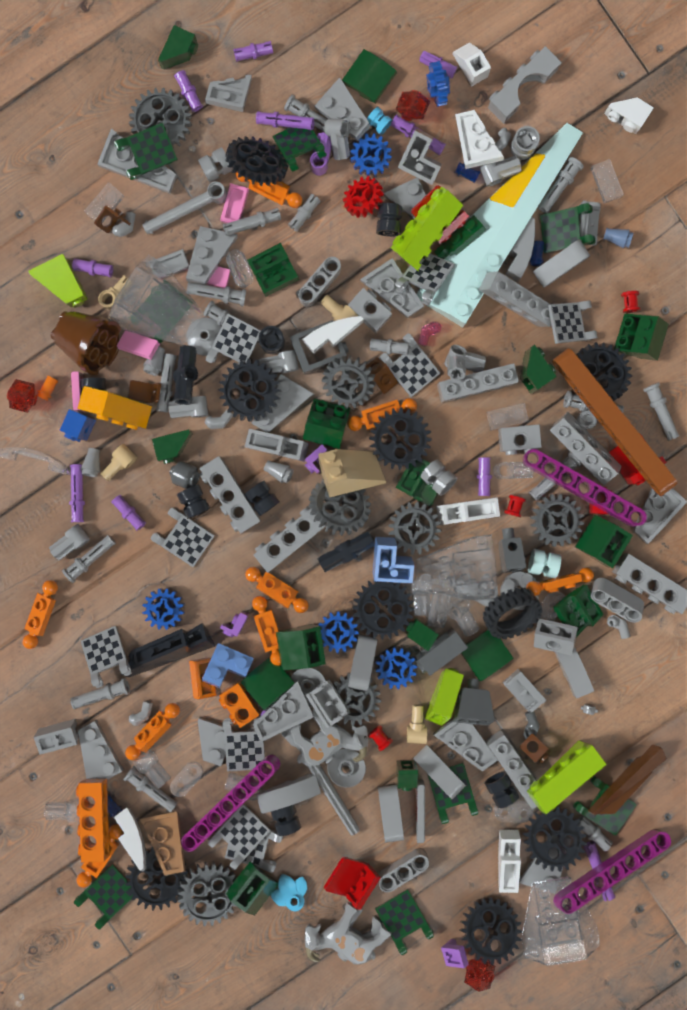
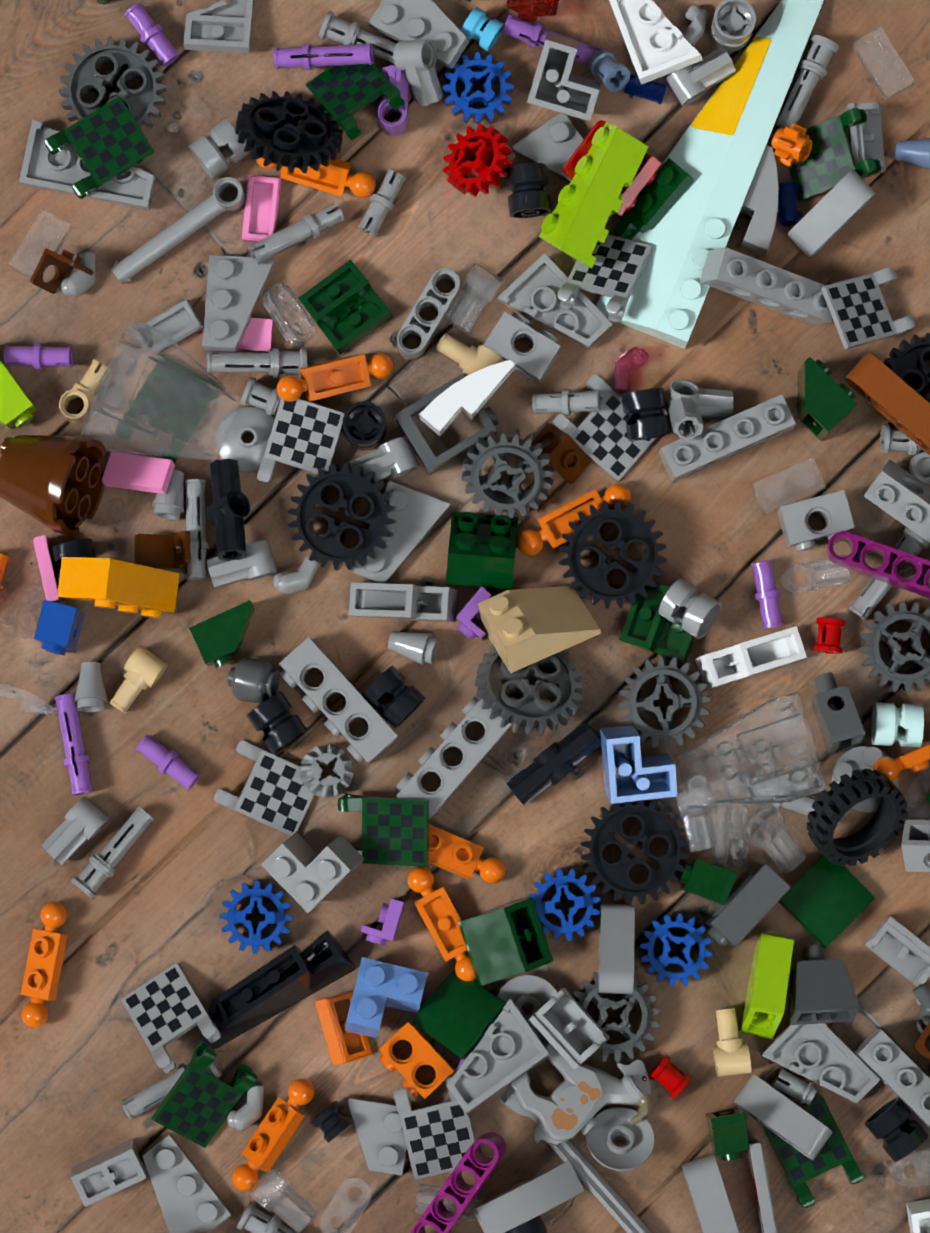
camera: 10 degrees left, 5 degrees down
none -> dark green flag [151,1042,257,1148]
none -> light grey brick [261,832,364,913]
none -> orange plate [277,353,394,402]
none -> light grey gear [300,744,354,798]
none -> black wheel [311,1100,353,1143]
none -> dark green flag [338,794,429,867]
none -> clear piece [445,263,504,334]
none -> sand blue bush [588,50,630,92]
none -> black wheel [621,388,671,441]
none -> orange gear [771,123,812,167]
none -> light grey pin [773,1068,818,1106]

